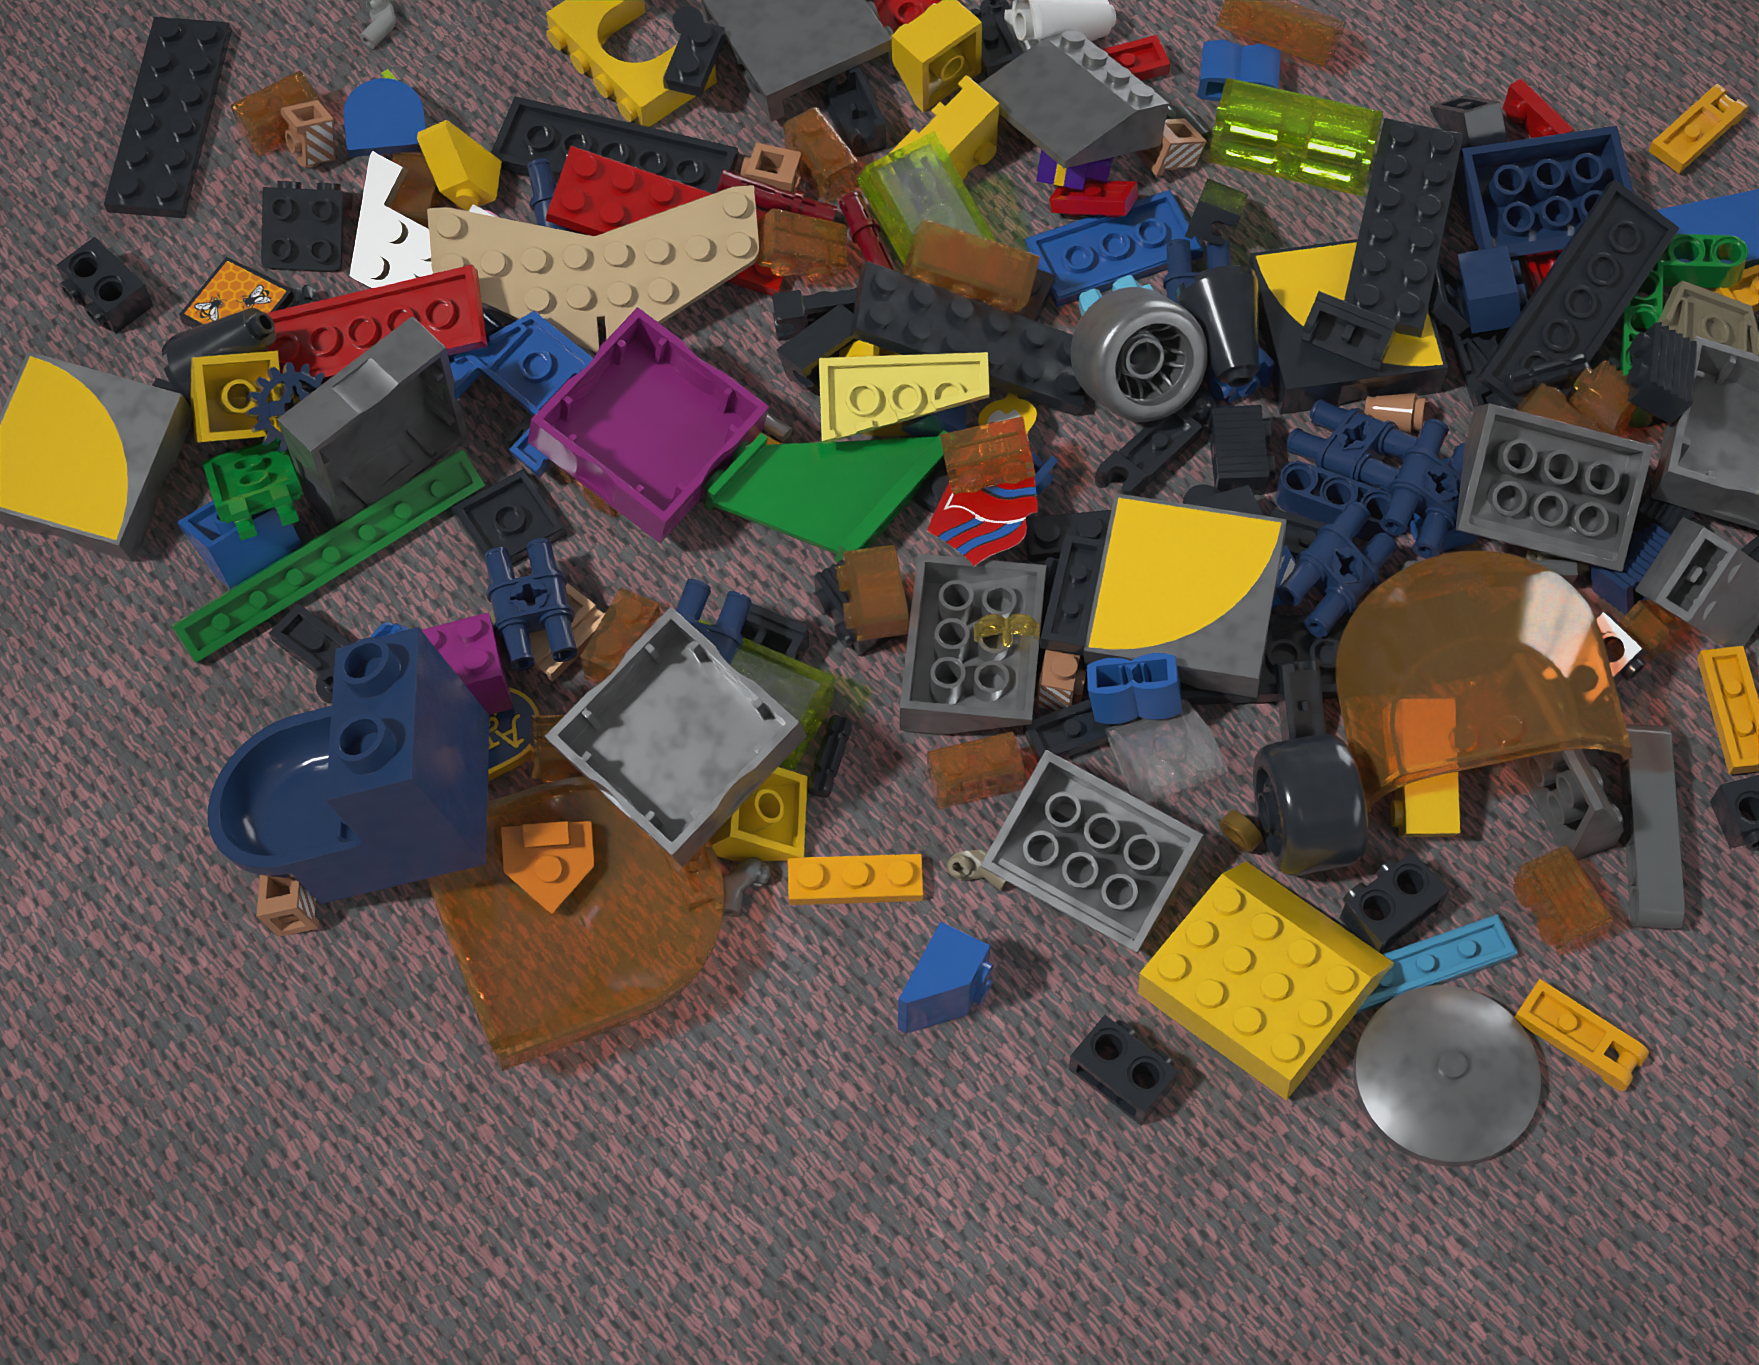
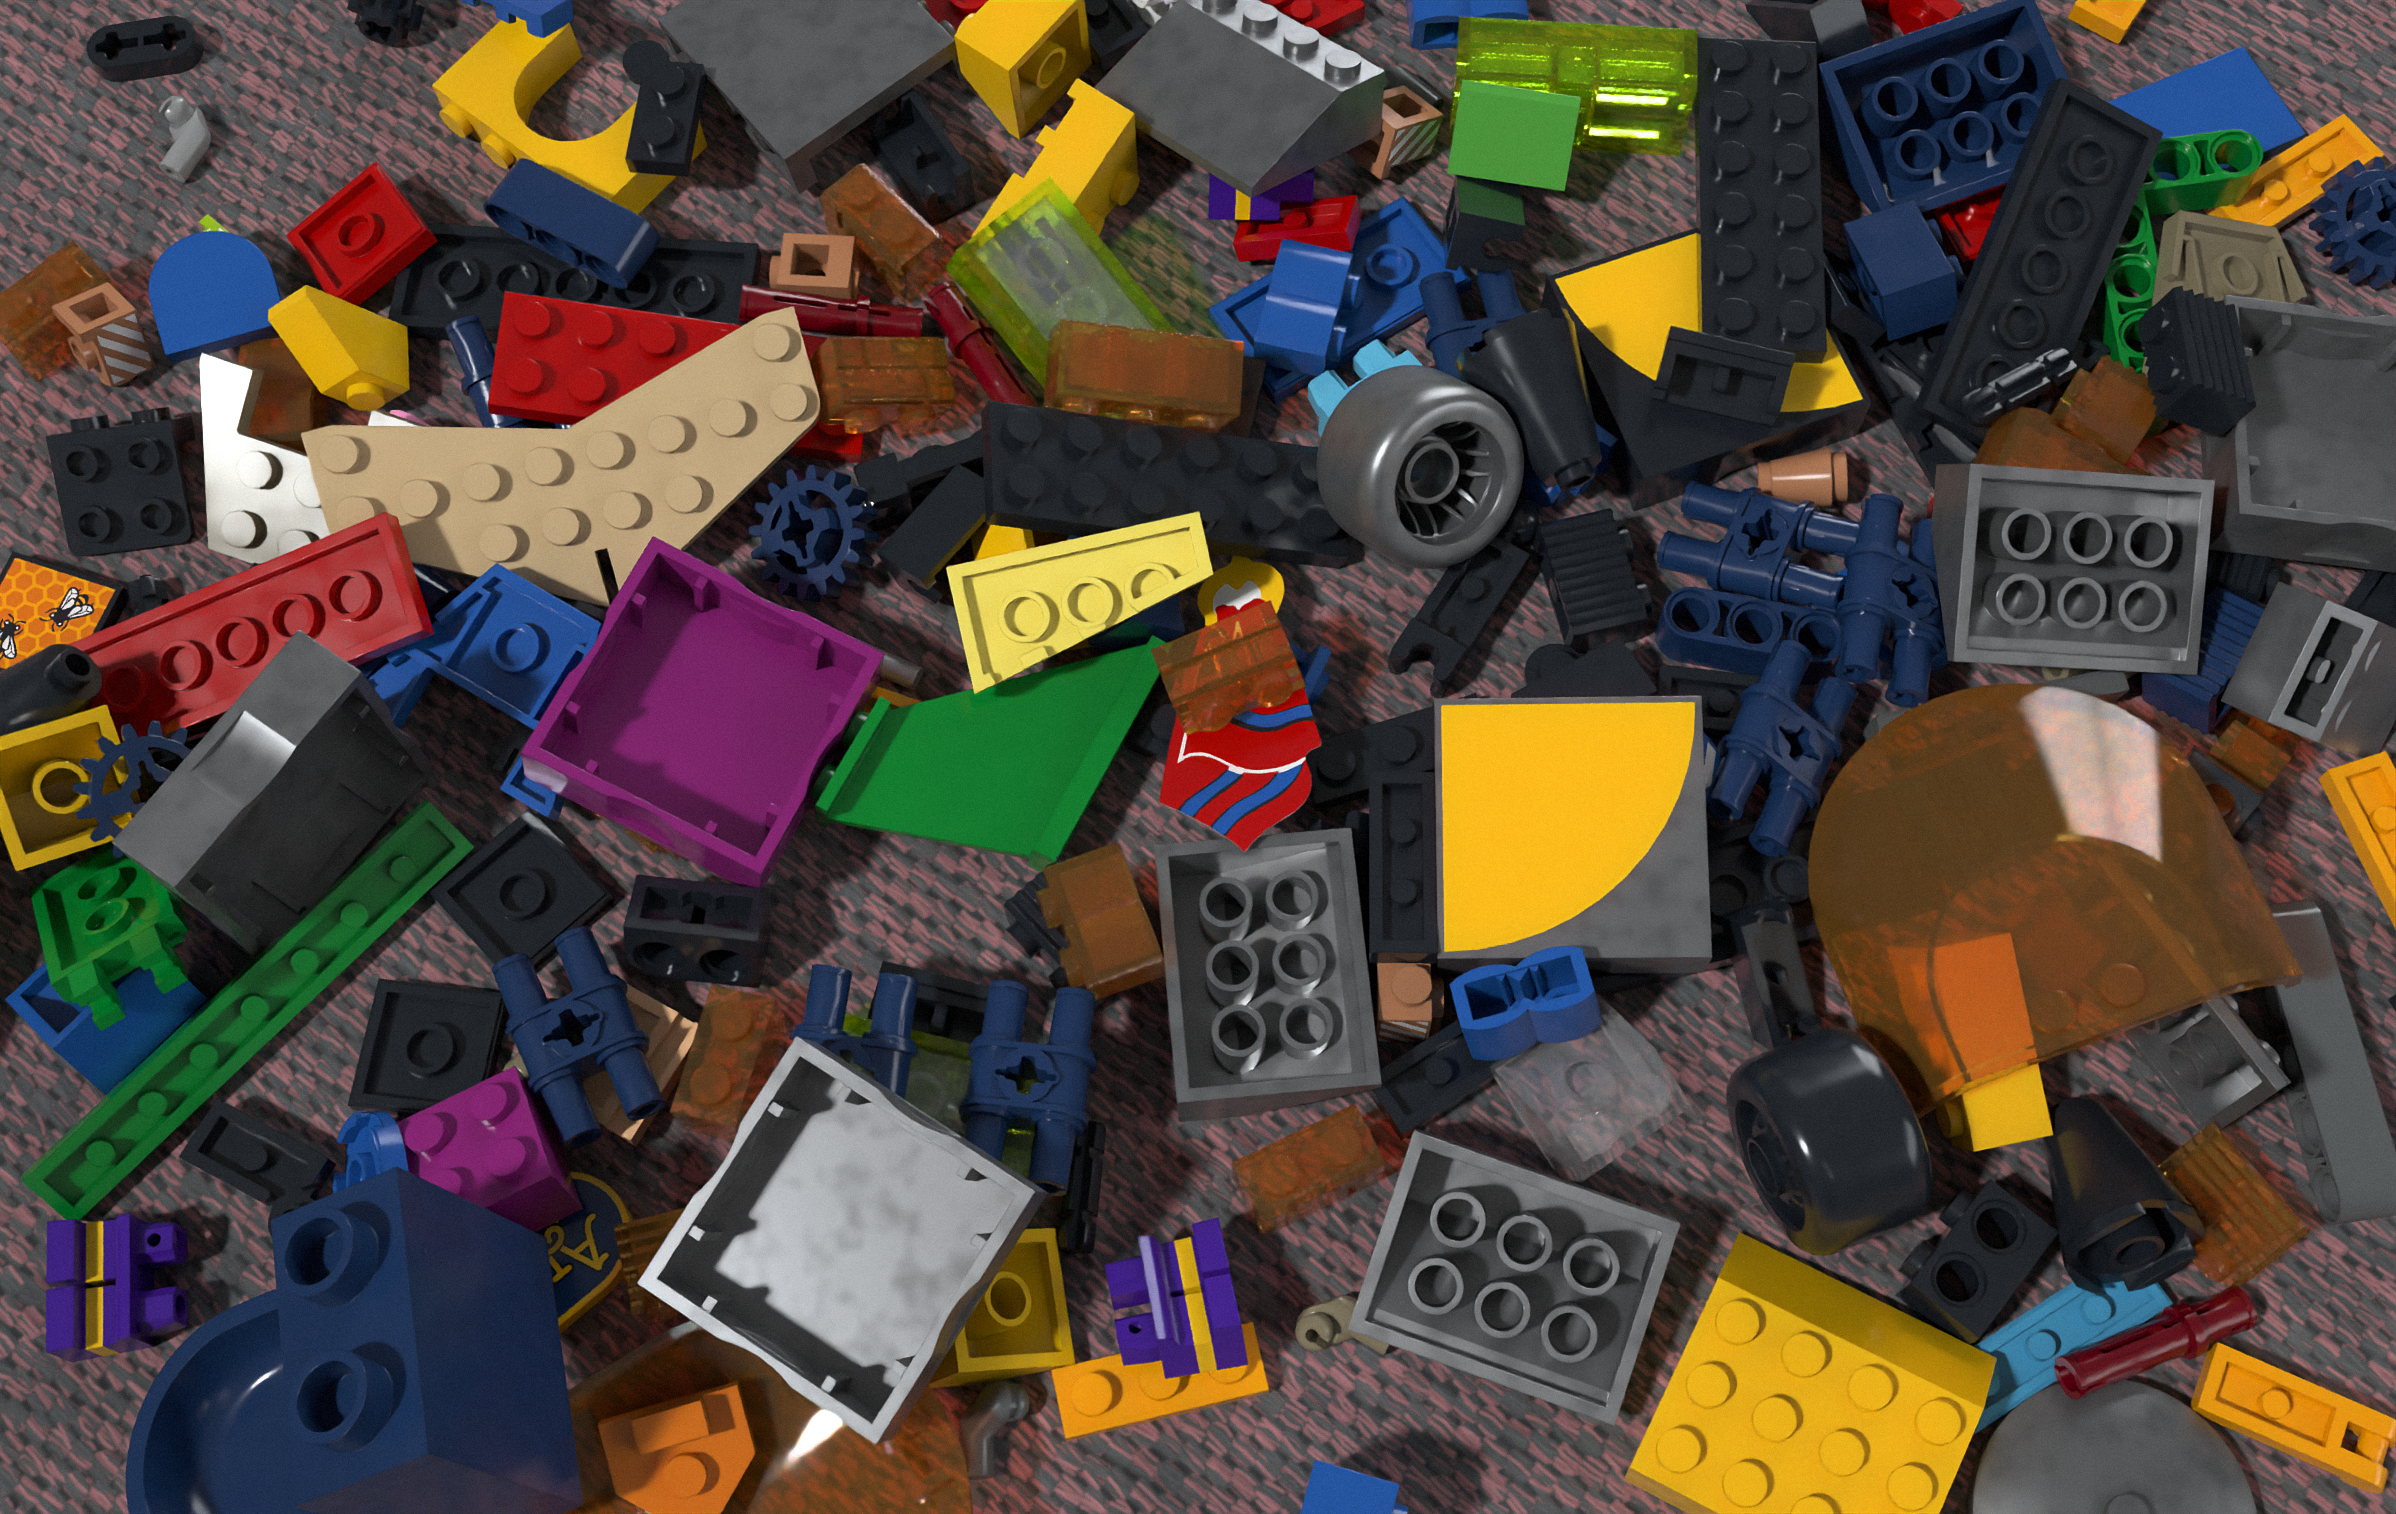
camera: 10 degrees left, 5 degrees up
clear yellow piece [974,614,1040,647] -> none
pearl gold tile [1219,809,1263,852] -> none
none -> dark purple hips [46,1213,188,1362]
none -> red tile [286,161,438,306]
none -> black tile [348,978,508,1117]
none -> dark blue beam [483,158,661,289]
none -> black brick [623,875,770,988]
none -> dark blue gear [749,465,880,602]
none -> dark blue pin [958,980,1097,1196]
none -> dark purple hips [1105,1217,1248,1379]
none -> blue brick [1253,238,1361,377]
none -> bright green slope [1447,80,1581,191]
none -> black cone [2042,1097,2206,1294]
none -> dark red pin [2054,1286,2257,1400]

